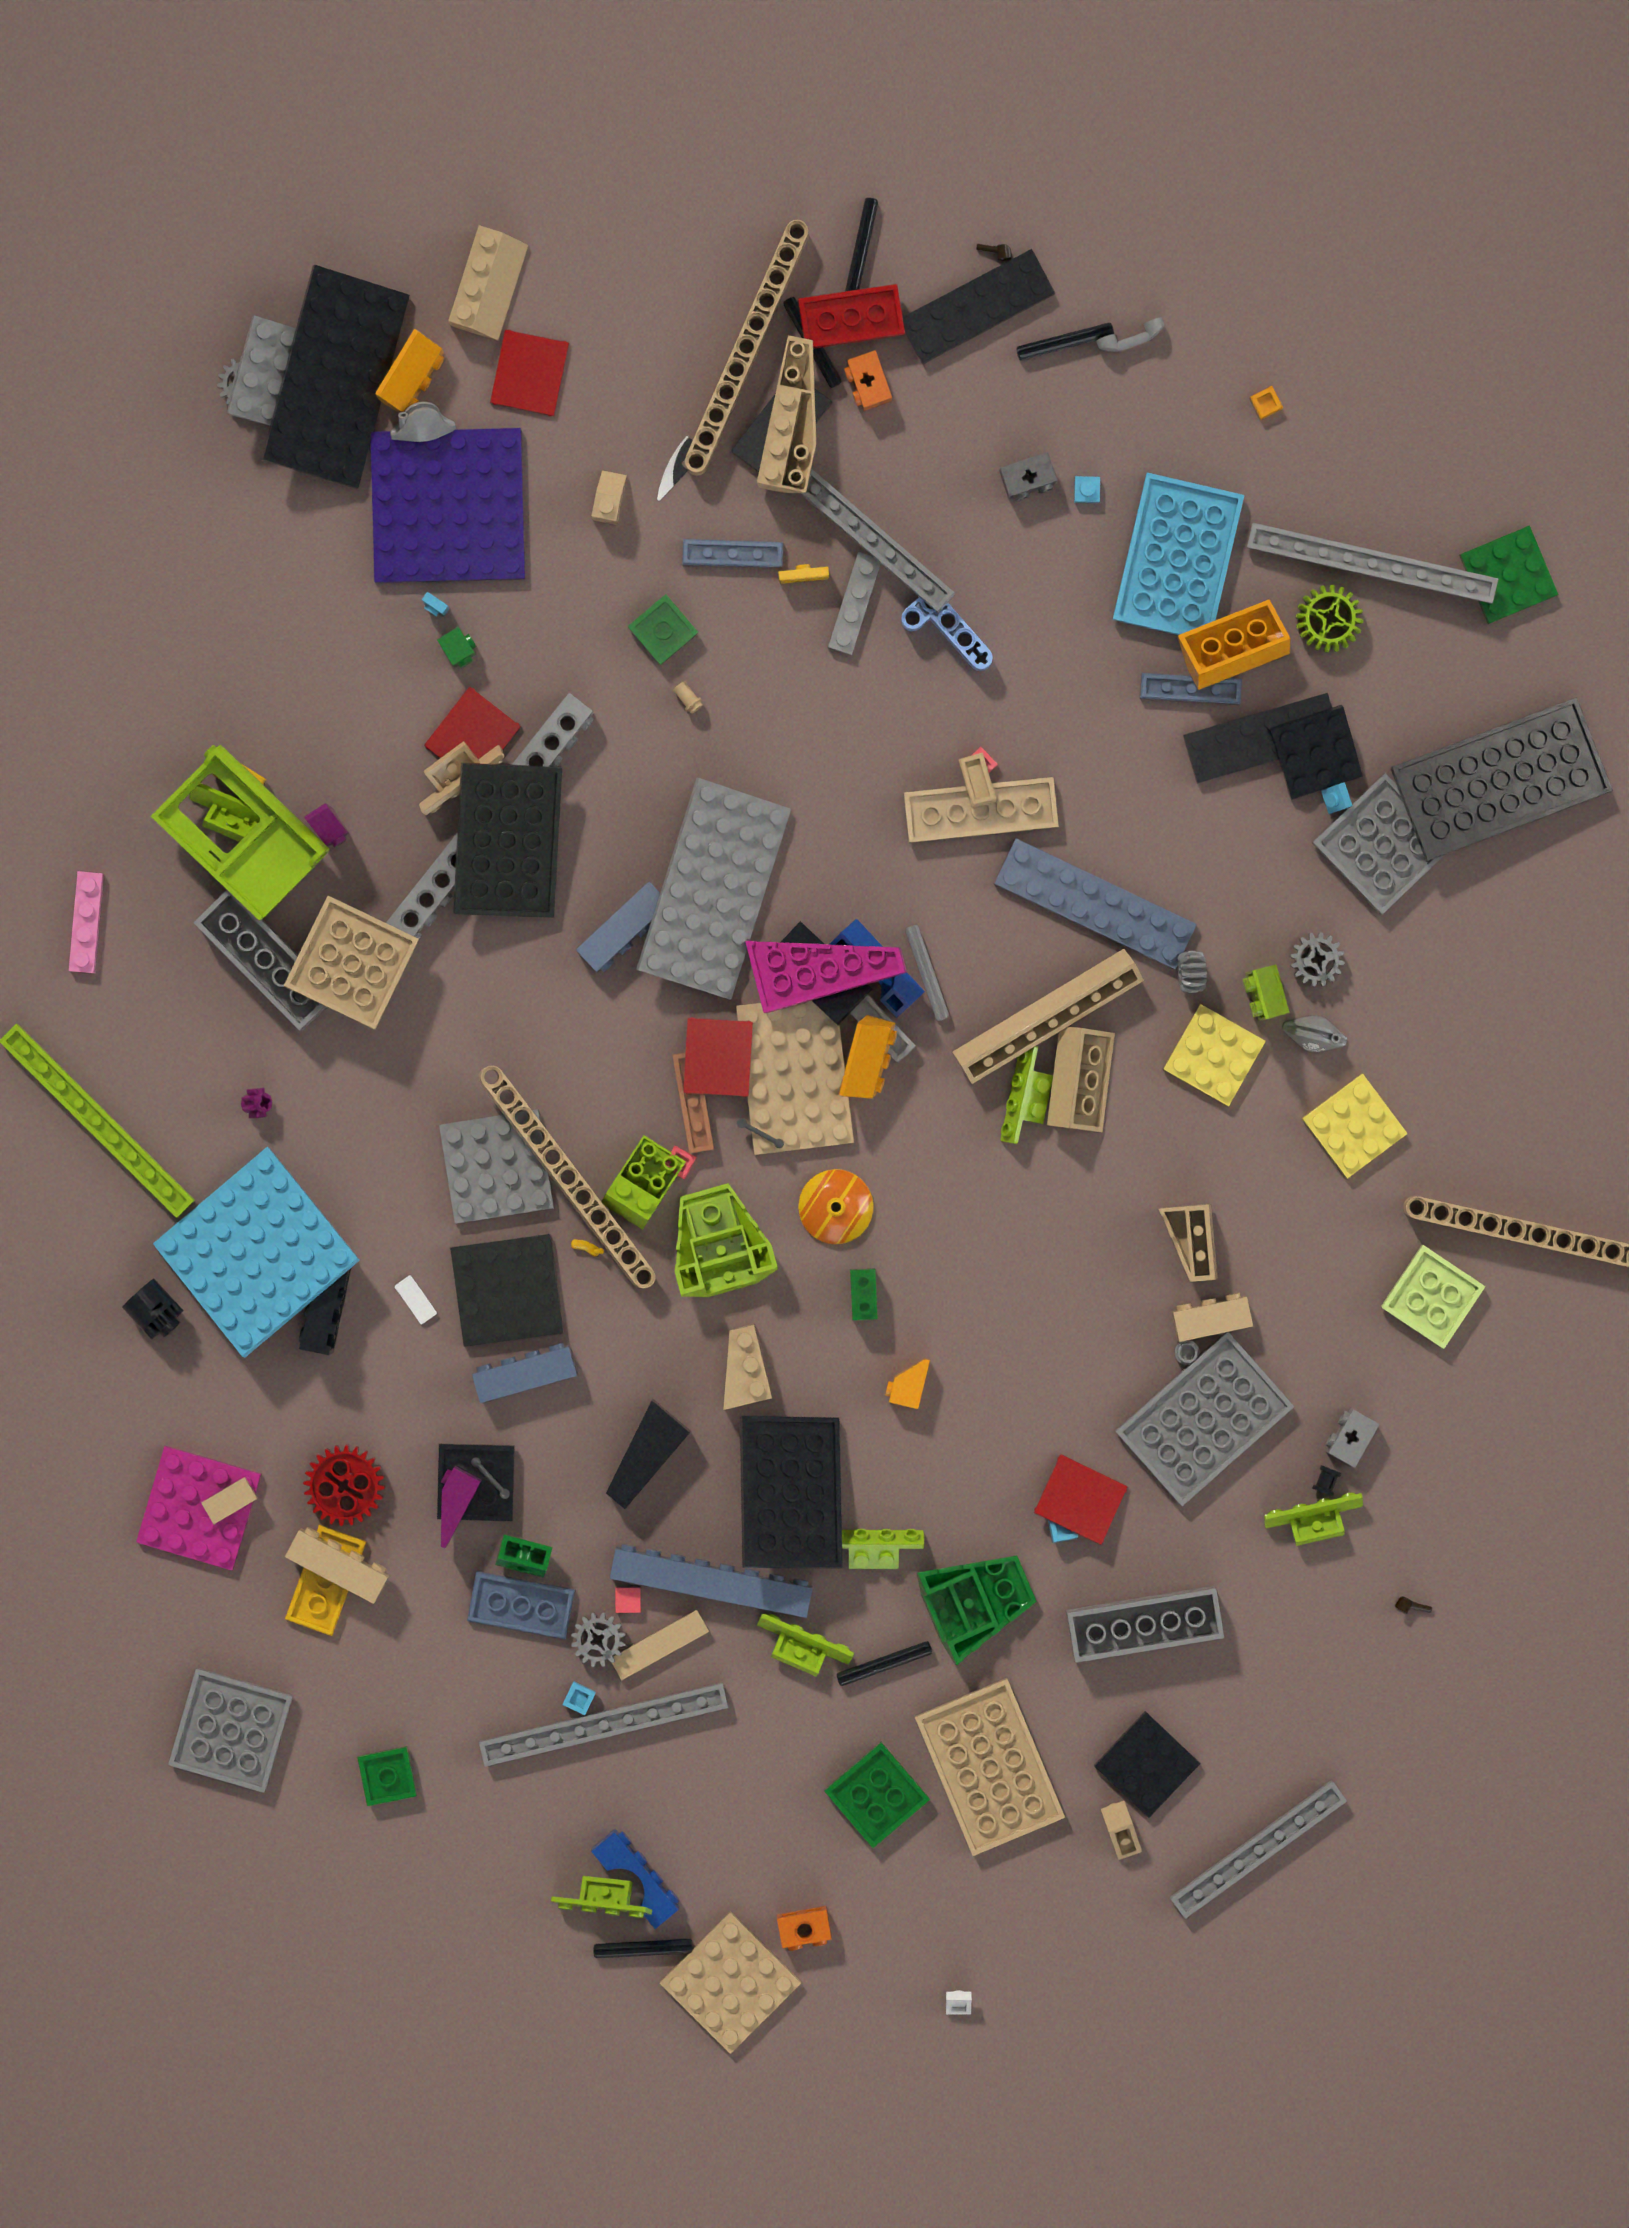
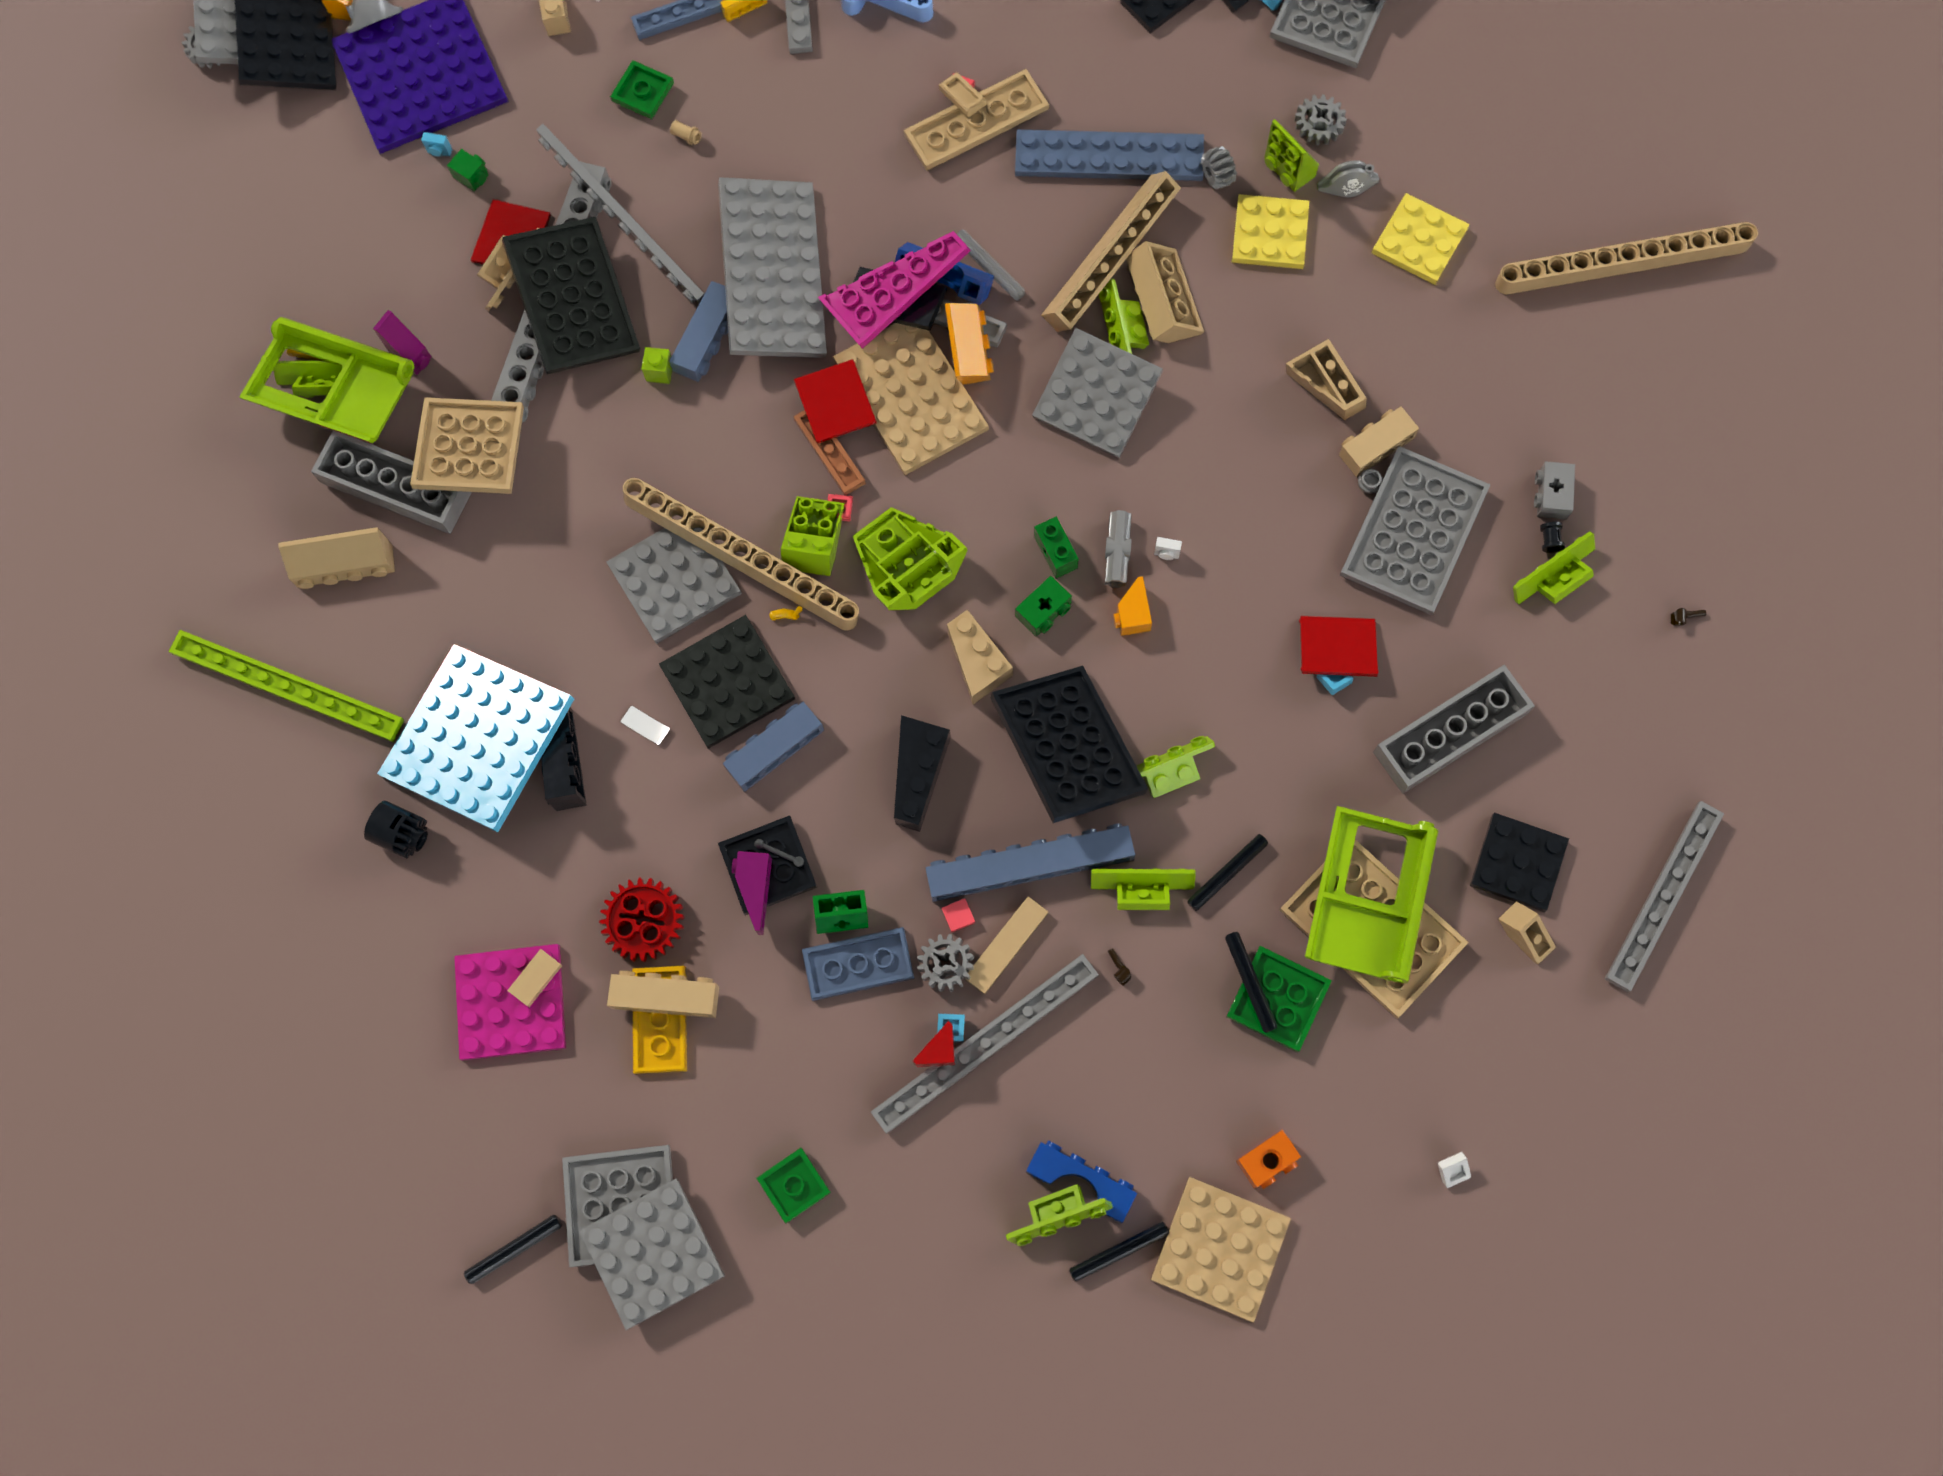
camera: 15 degrees left, 15 degrees down
bright pink plate [69,871,104,974] -> none
magenta gear [241,1088,272,1118] -> none
dark grey hinge [737,1118,784,1148] -> none
orange dish [798,1169,873,1244] -> none
green wedge [917,1555,1037,1665] -> none
yellowish green plate [1381,1245,1486,1349] -> none
none -> tan slope [278,527,395,589]
none -> black axle [464,1215,562,1284]
none -> light grey plate [536,124,704,305]
none -> light grey plate [579,1178,725,1330]
none -> lime brick [641,347,672,384]
none -> red slope [913,1021,955,1067]
none -> green brick [1015,576,1072,636]
none -> light grey plate [1032,328,1163,458]
none -> light grey piece [1105,510,1131,588]
none -> dark brown hand [1108,948,1131,986]
none -> white plate [1154,537,1182,560]
none -> black axle [1225,932,1277,1033]
none -> lime piece [1305,806,1439,983]

